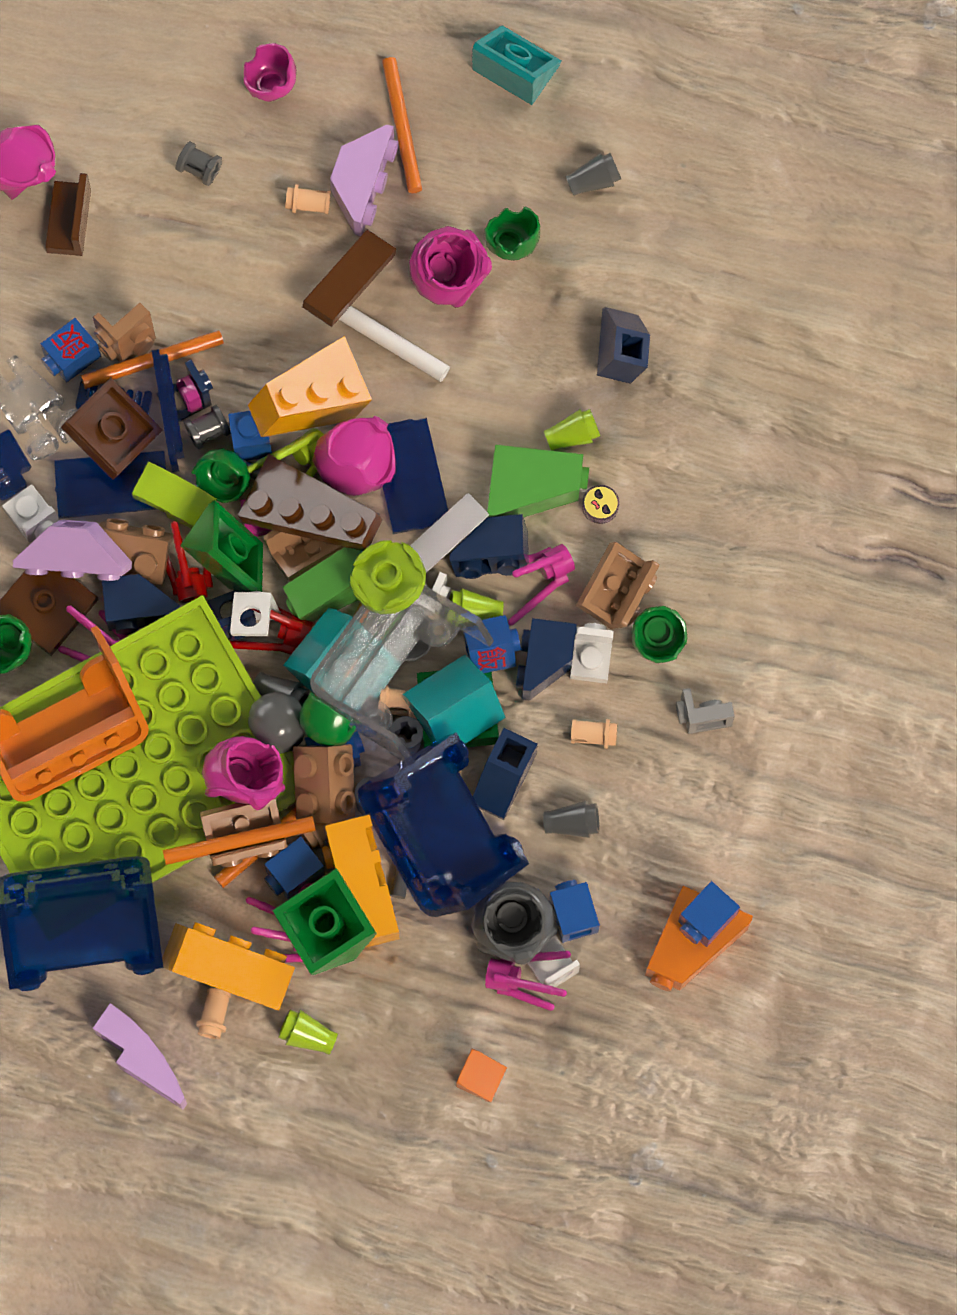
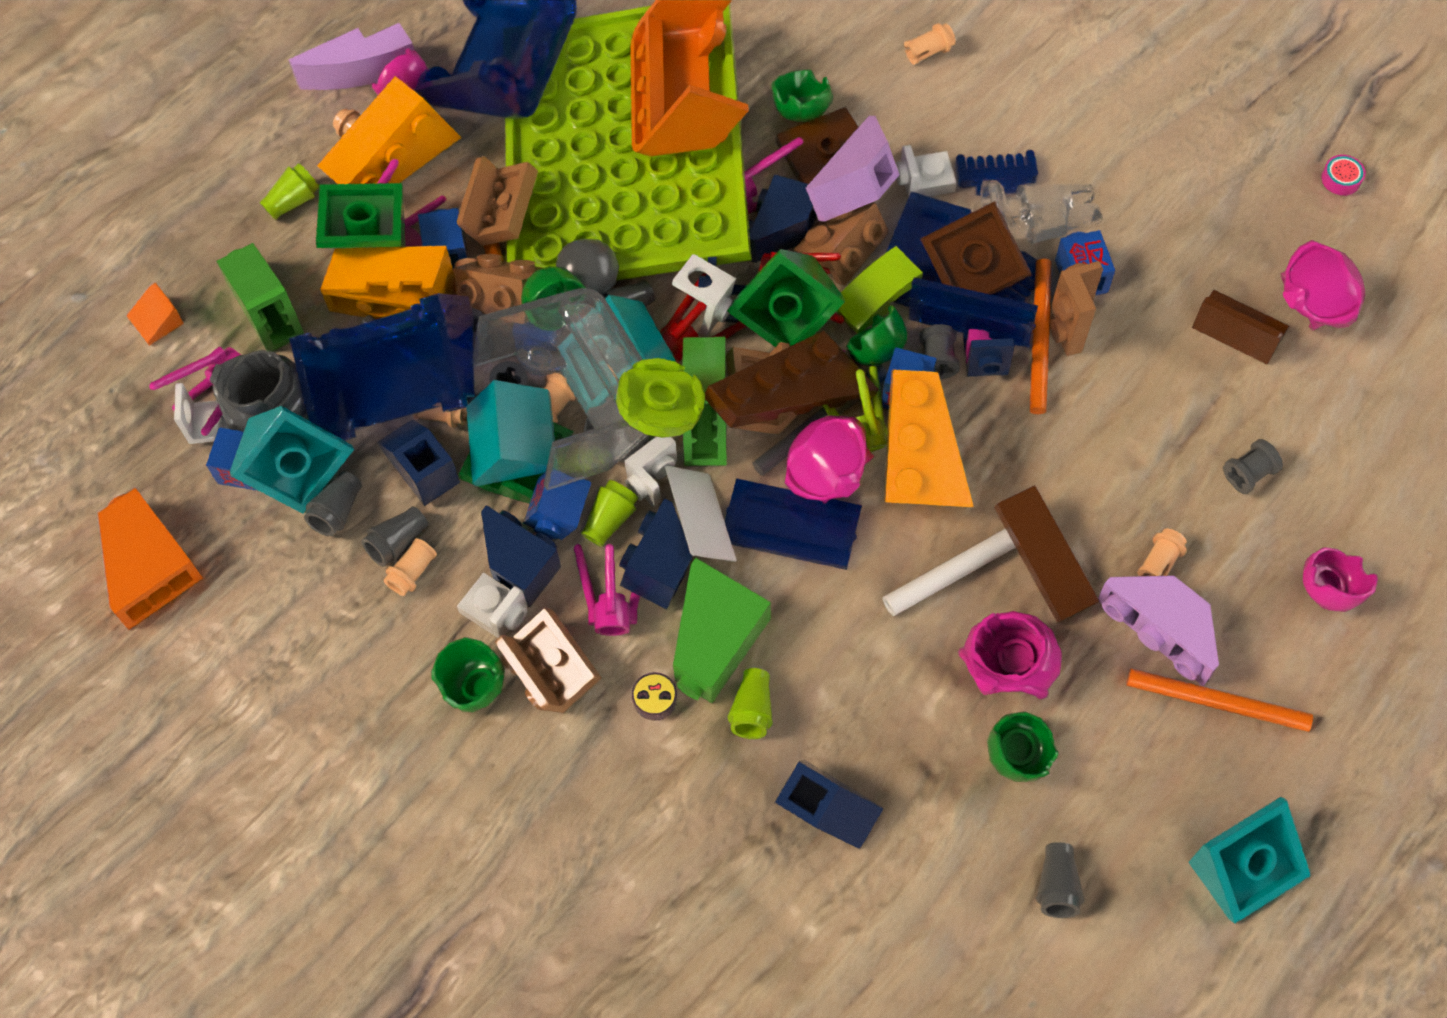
camera: 120 degrees right, 10 degrees down
orange bar [163,816,316,865] -> none
dark pink helmet [202,736,285,811] -> none
light grey bracket [676,688,735,734] -> none
blue brick [678,881,740,947] -> none
none -> bright green slope [216,243,305,351]
none -> teal slope [230,406,354,514]
none -> dark grey cone [362,506,428,567]
none -> dark pink hair [372,48,428,95]

